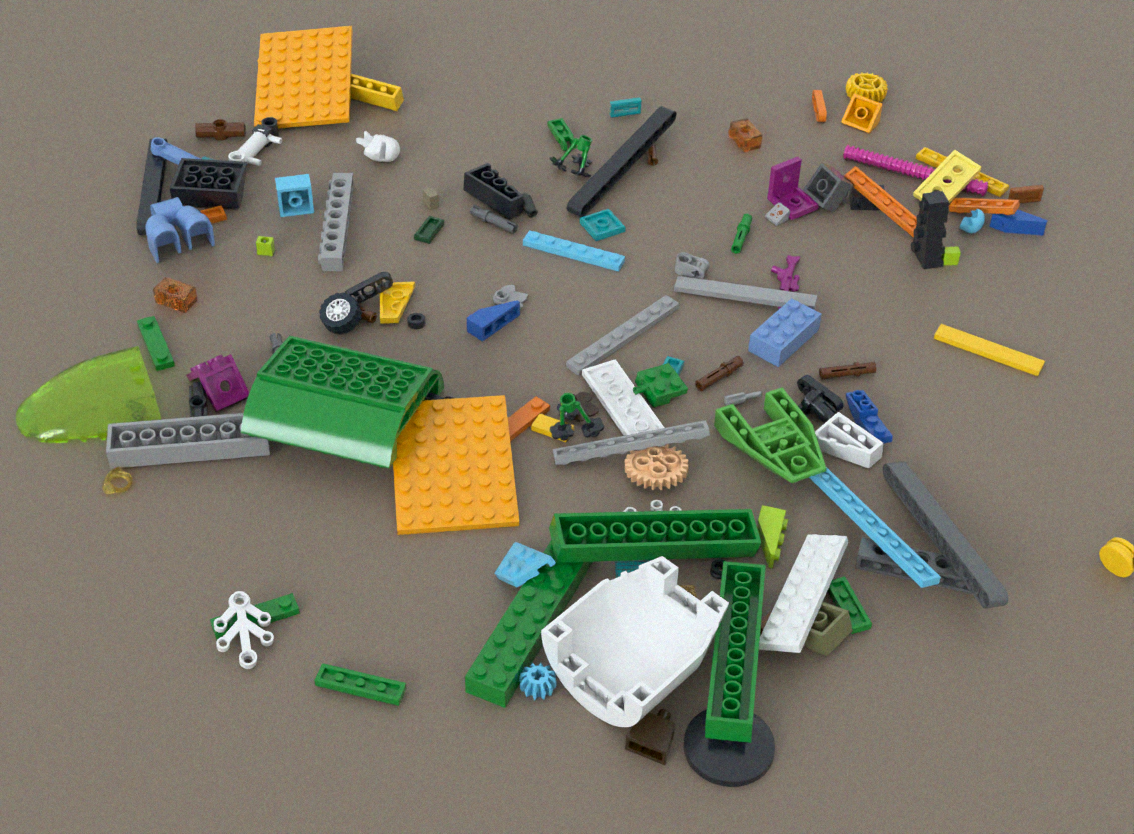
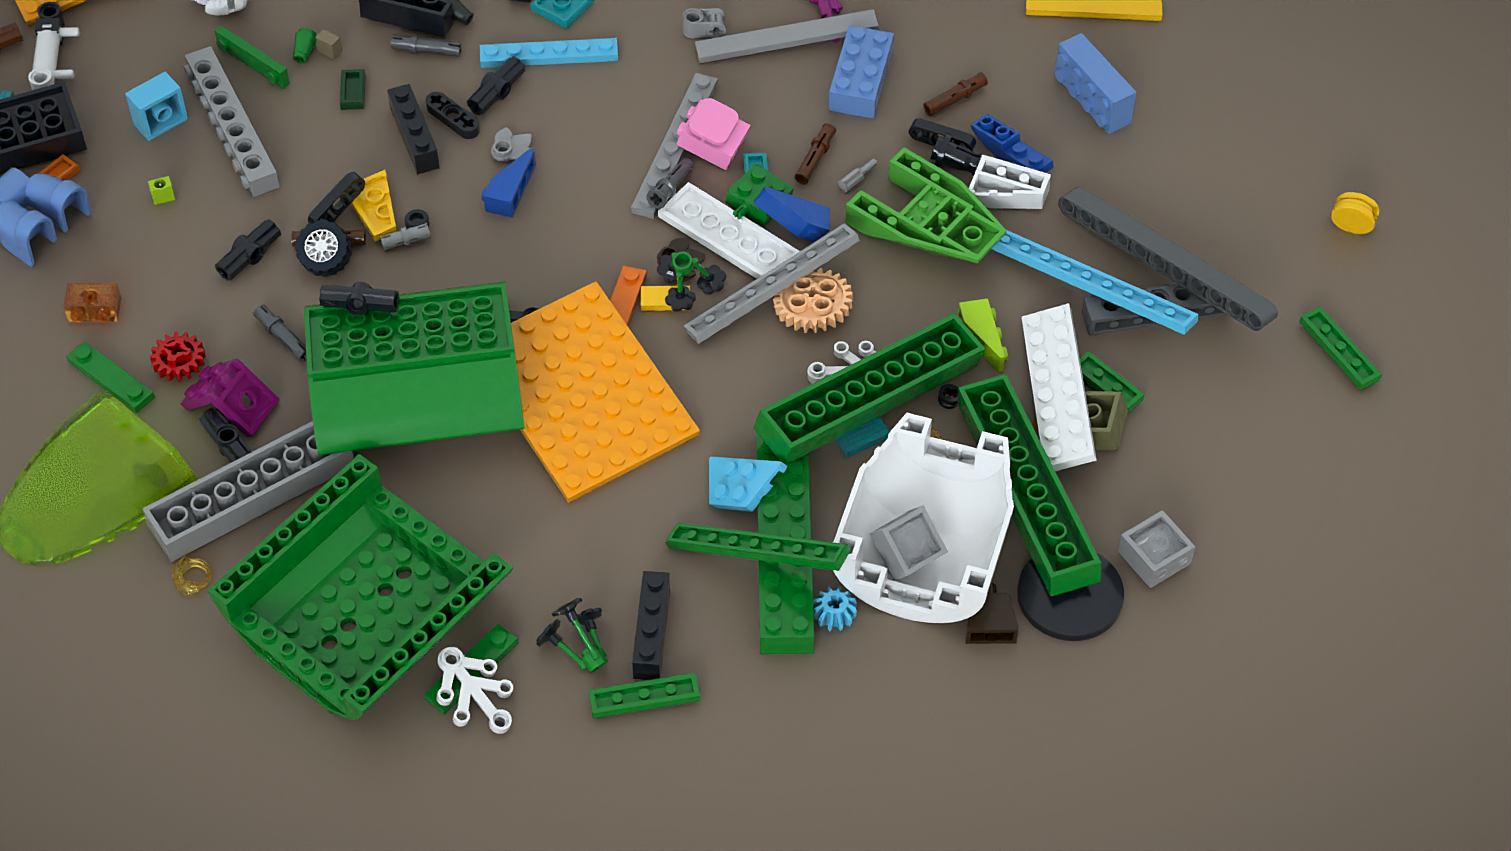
camera: 25 degrees left, 10 degrees up
none -> red gear [150,332,206,382]
none -> green slope [207,454,514,720]
none -> green plate [215,26,290,89]
none -> black piece [215,219,281,281]
none -> green cone [293,28,317,63]
none -> black piece [319,282,399,315]
none -> light grey pin [380,223,431,251]
none -> black brick [387,84,440,175]
none -> black beam [426,92,480,139]
none -> black piece [467,56,525,115]
none -> plant [536,597,608,673]
none -> black brick [632,571,670,680]
none -> dark grey pin [646,158,694,209]
none -> green tile [665,523,851,571]
none -> bright pink brick [676,98,751,170]
none -> blue slope [754,186,830,242]
none -> piece [869,505,948,580]
none -> medium blue brick [1055,33,1136,134]
none -> light grey piece [1118,510,1195,588]
none -> green plate [1299,306,1382,391]

